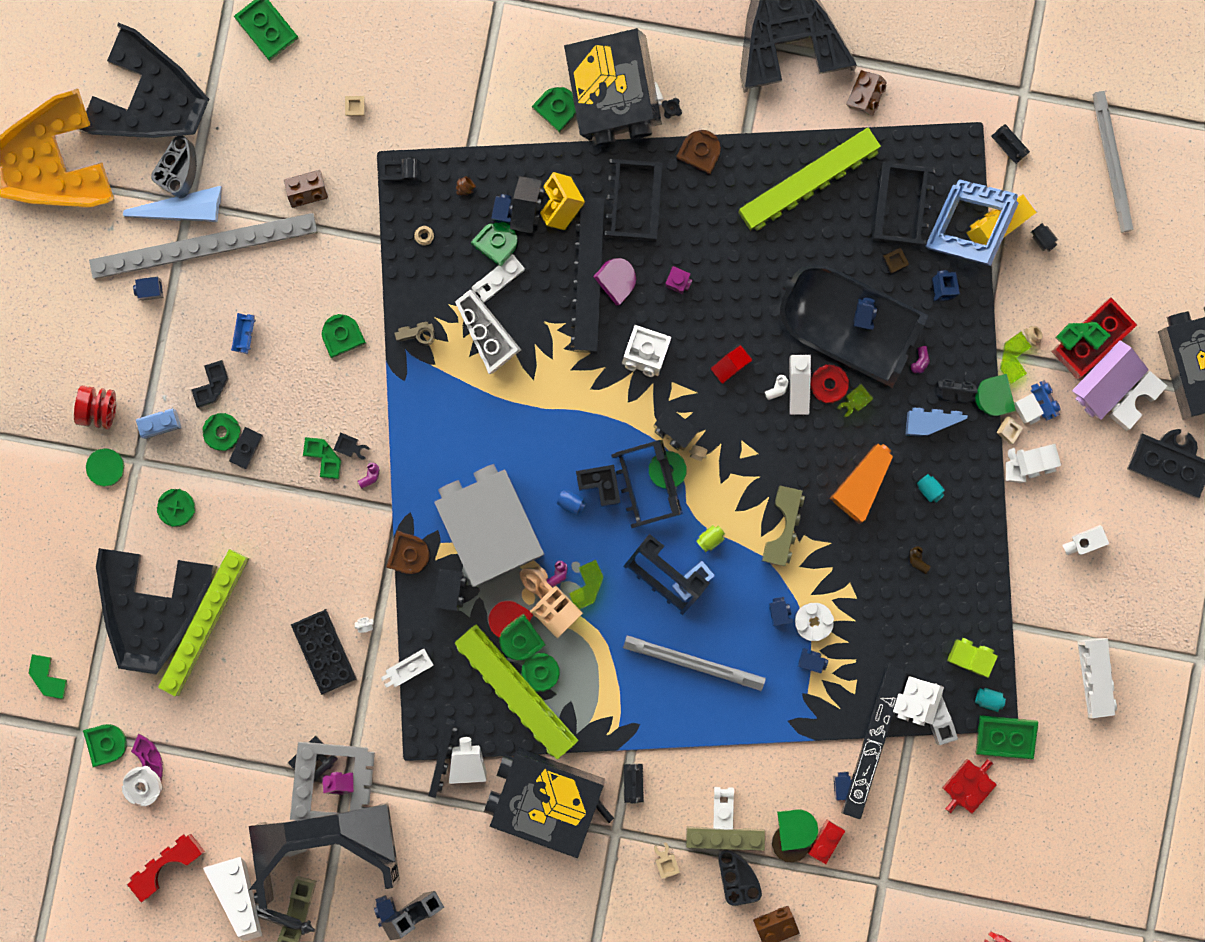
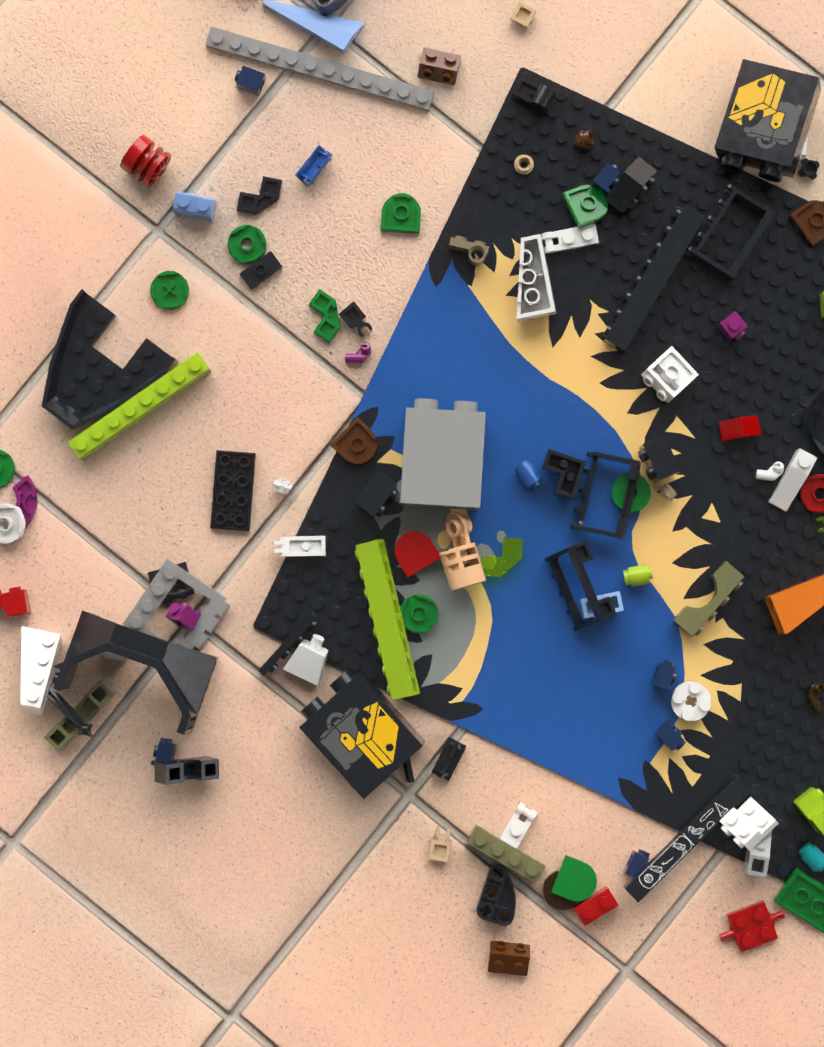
camera: 25 degrees right, 0 degrees up
green tile [86,448,125,487] -> none
green tile [499,614,546,660] -> none
green tile [532,87,576,133] -> none
yellow brick [540,172,585,230] -> none
magenta arm [546,561,568,587] -> none
tile [594,258,636,305] -> none
light grey piece [623,635,766,691] -> none

